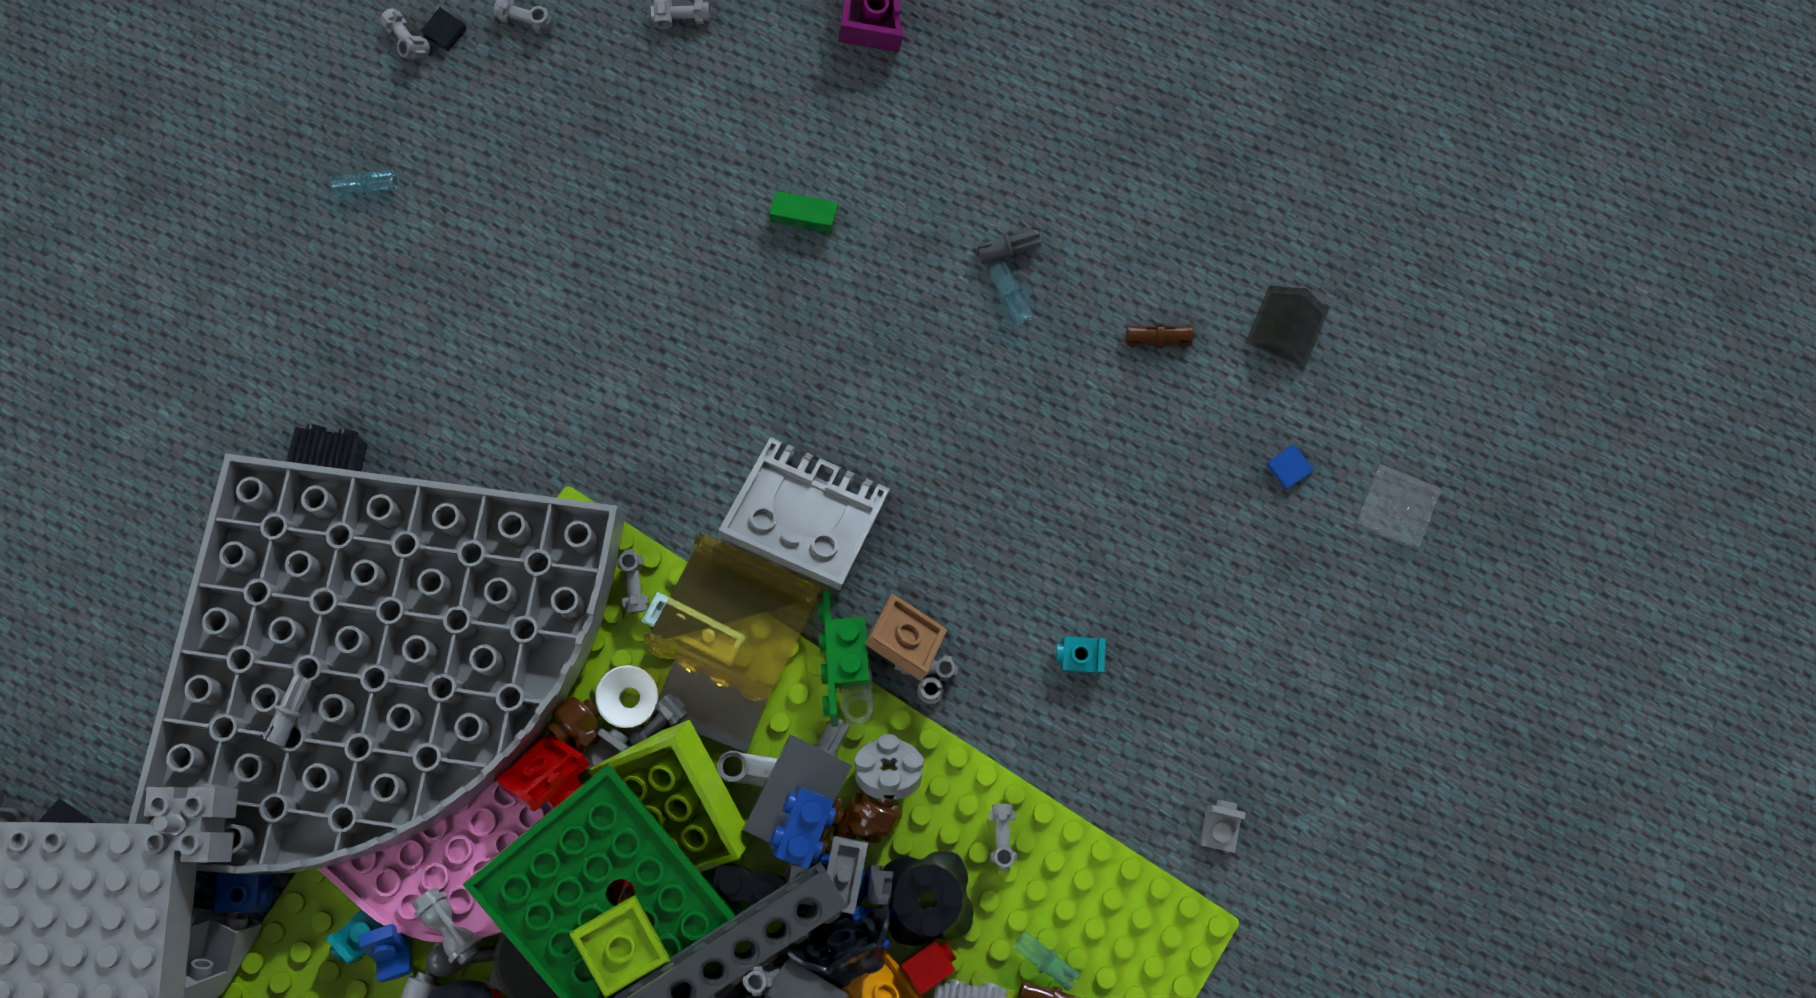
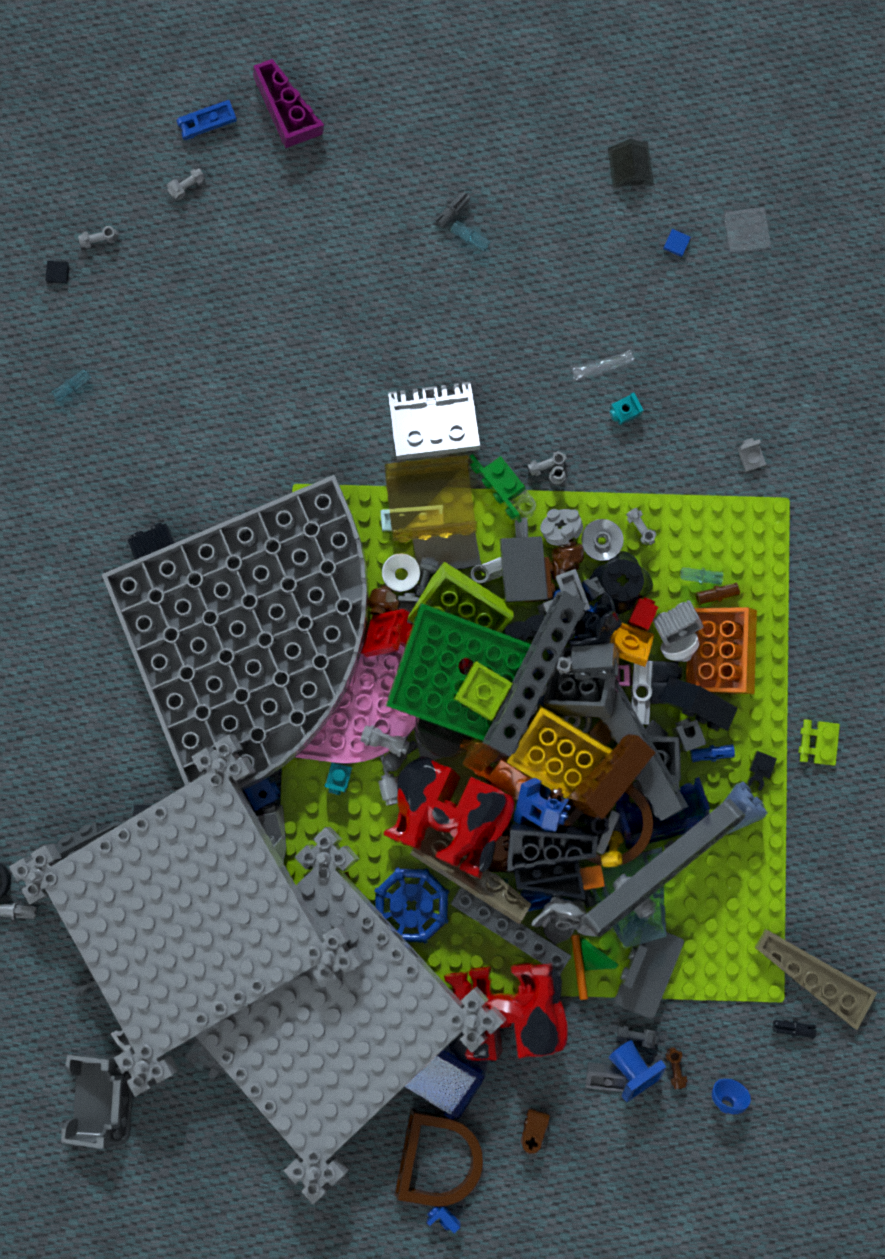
camera: 30 degrees left, 5 degrees up
light grey axle [263,675,312,746] -> none
blue bracket [359,923,413,983] -> none
light grey bar [380,8,430,59] -> none
light grey bar [617,549,649,614] -> none
green slope [769,191,839,234] -> none
blue brick [769,786,836,869] -> none
medium nougat tile [865,593,947,681] -> none
reddish brown pin [1126,323,1193,349] -> none
none -> clear pin [572,350,635,381]
none -> light grey dish [581,519,623,561]

